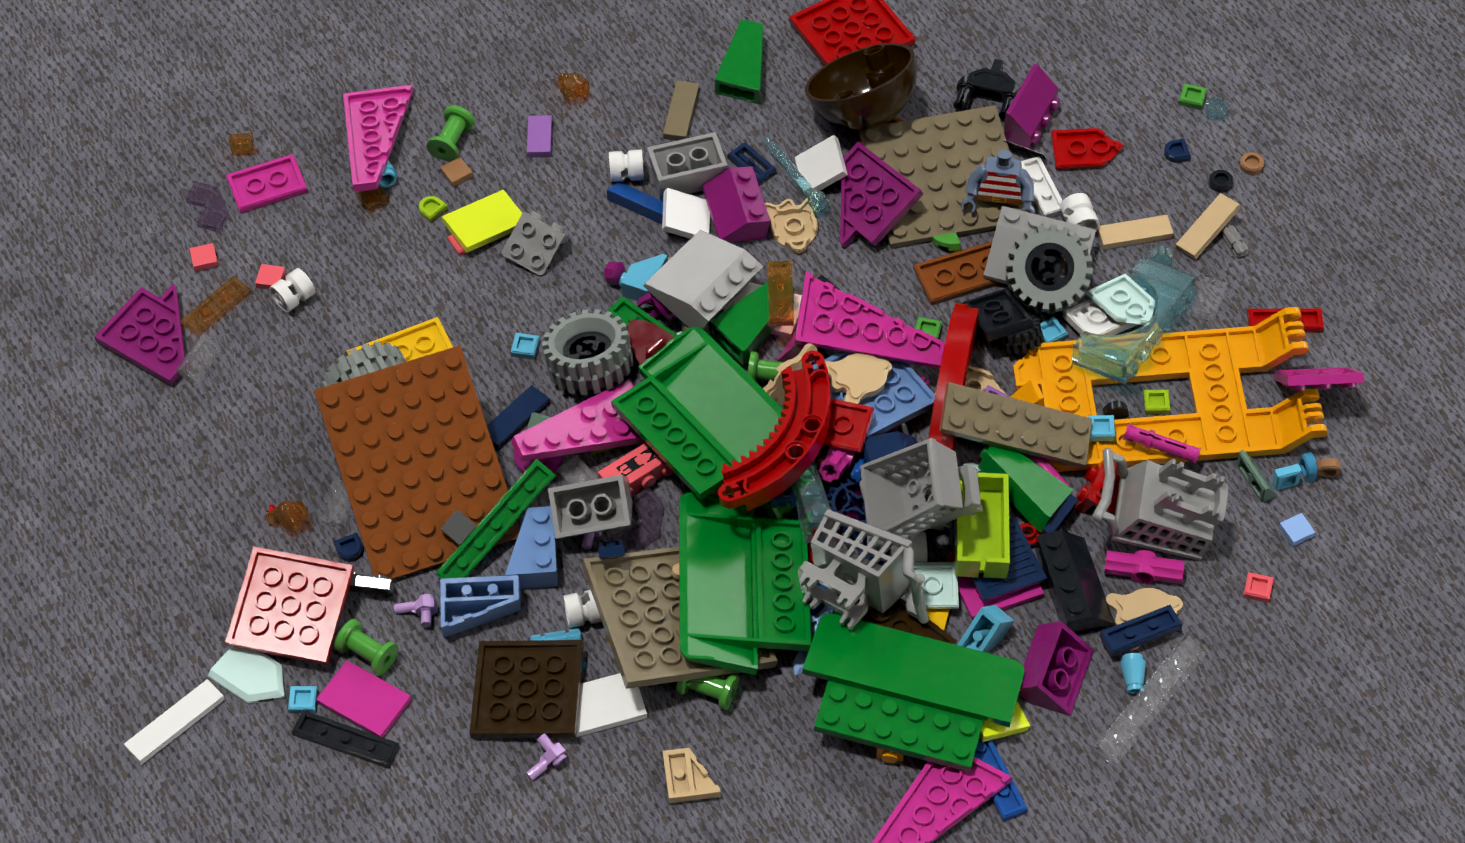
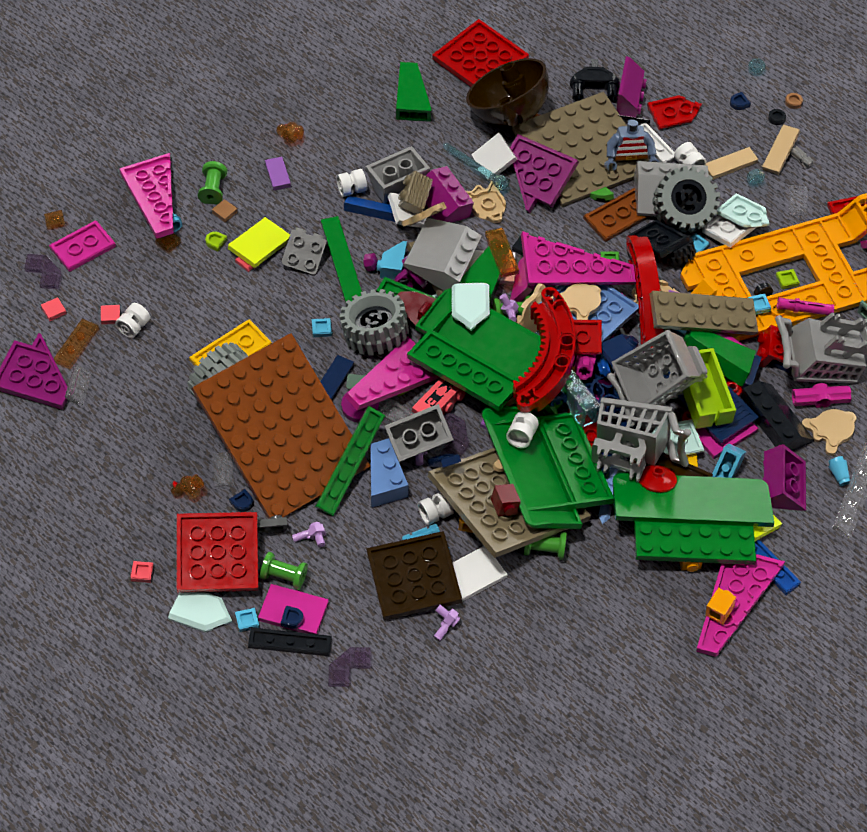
camera: 20 degrees left, 0 degrees up
white tile [124,679,225,765] -> none
dark grey tile [440,509,476,546] -> none
medium blue wedge [440,575,521,637] -> none
dark tan tile [663,81,700,141] -> none
tan wing [663,748,721,803] -> none
dark blue tile [727,142,776,185] -> none
clear light blue arch [1072,256,1197,385] -> none
dark blue tile [1099,605,1182,657] -> none
bright green tile [1178,83,1207,110] -> none
none -> coral tile [130,561,154,583]
none -> dark blue tile [280,606,303,629]
none -> green tile [321,216,362,303]
none -> clear purple tile [328,647,370,687]
none -> dark tan brick [398,171,433,215]
none -> tan tile [401,202,447,227]
none -> light aqua tile [452,283,490,331]
none -> dark red brick [491,484,521,516]
none -> lavender piece [500,294,519,322]
none -> white wheel [506,412,539,448]
none -> red dish [639,465,677,493]
none -> light orange brick [705,587,736,625]

